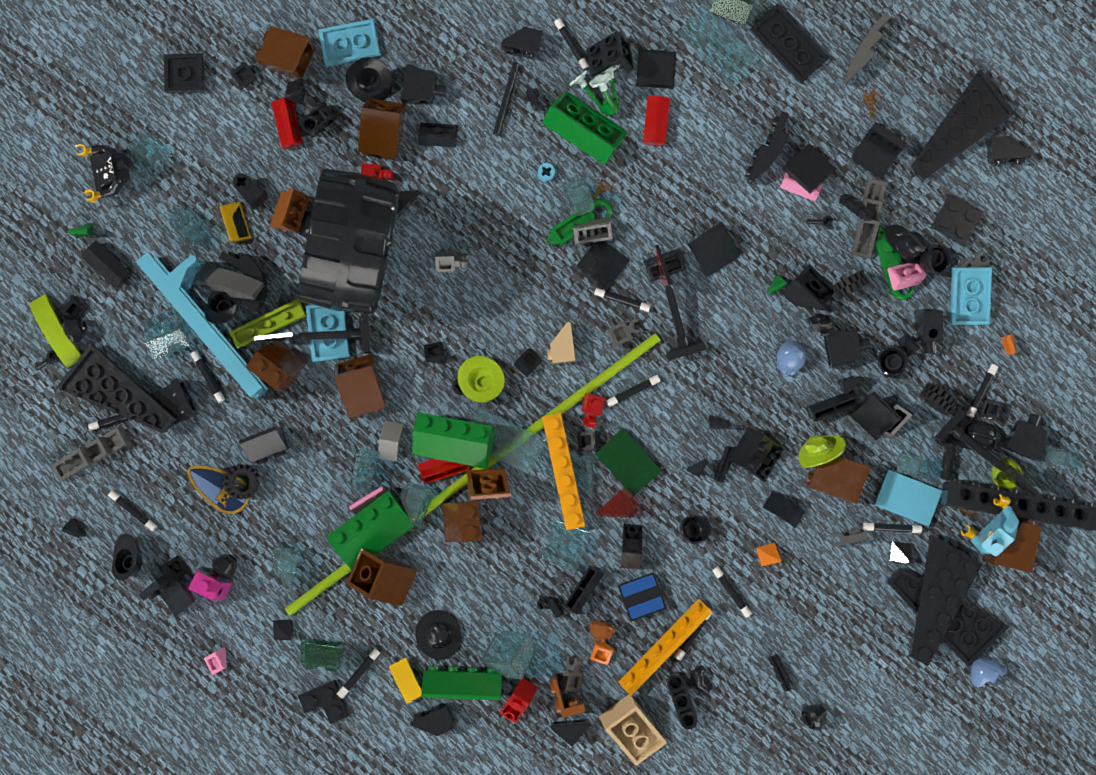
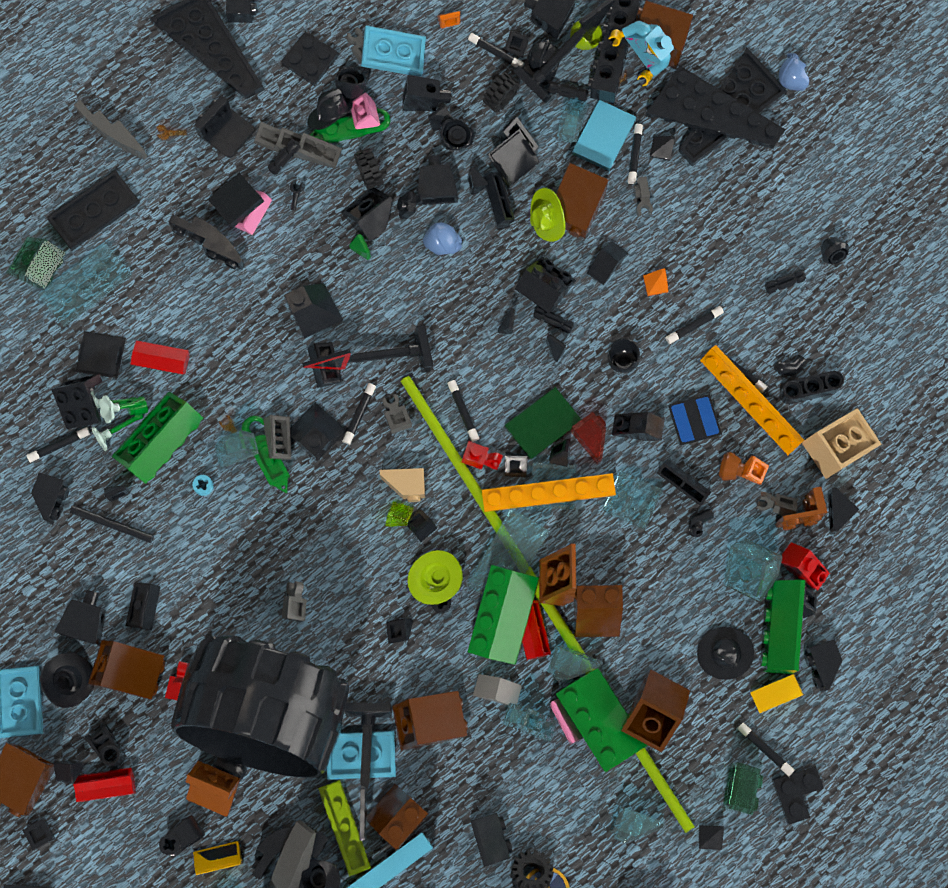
camera: 90 degrees left, 10 degrees down
none -> clear neon green slope [385,501,414,527]
none -> black slope [549,439,570,467]
none -> black slope [803,587,817,618]

